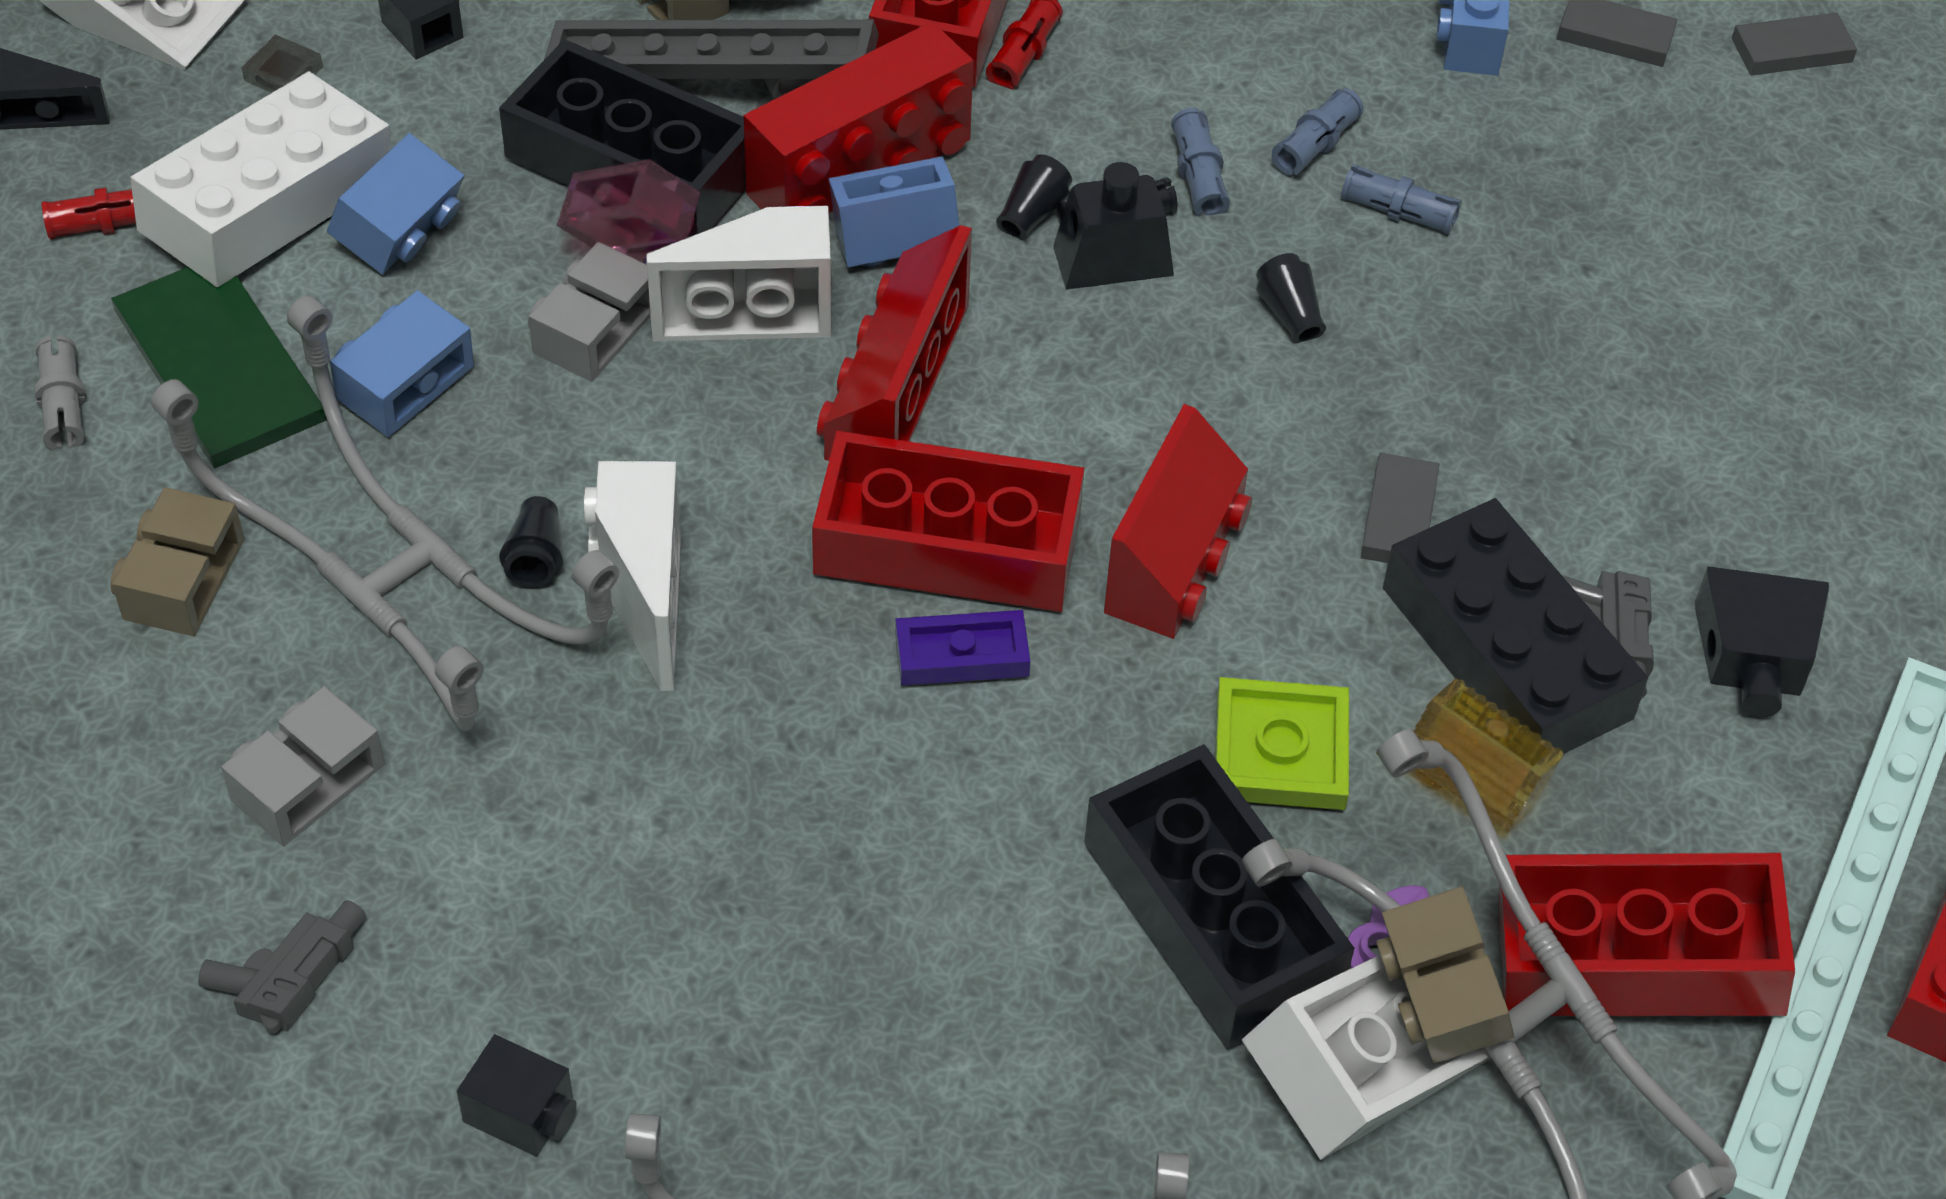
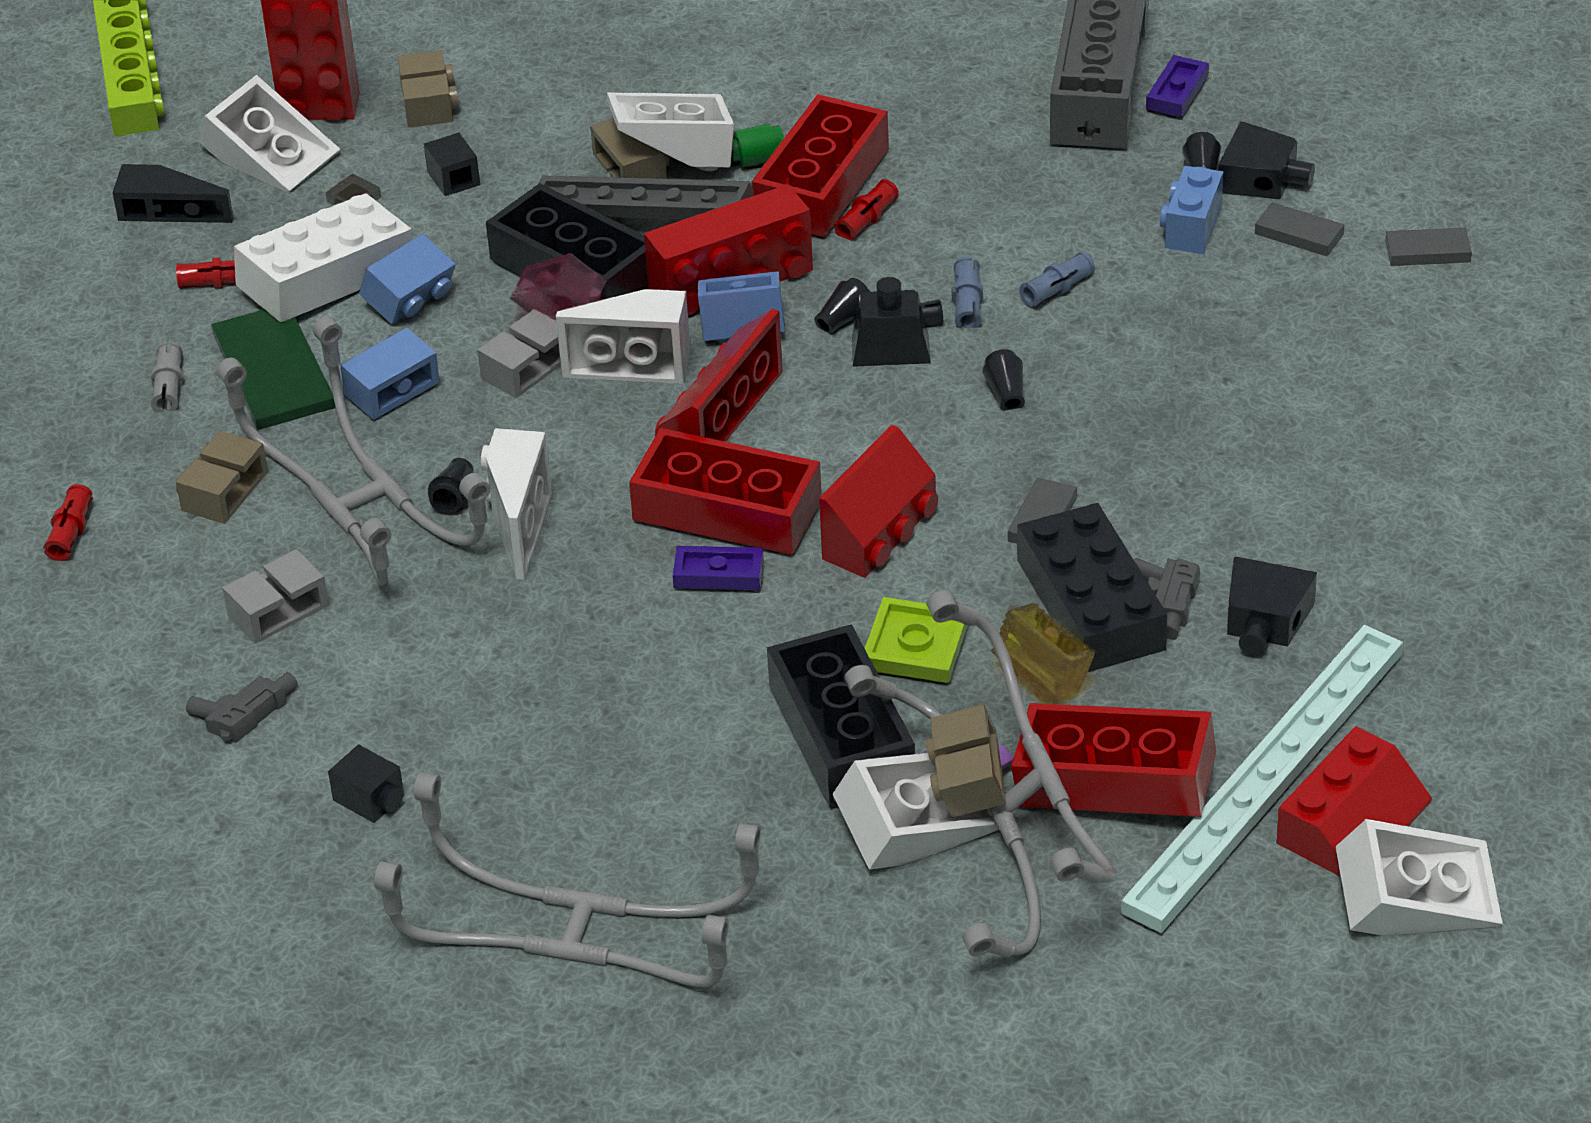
camera: 15 degrees right, 10 degrees down
sand blue pin [1341,164,1462,235] -> none

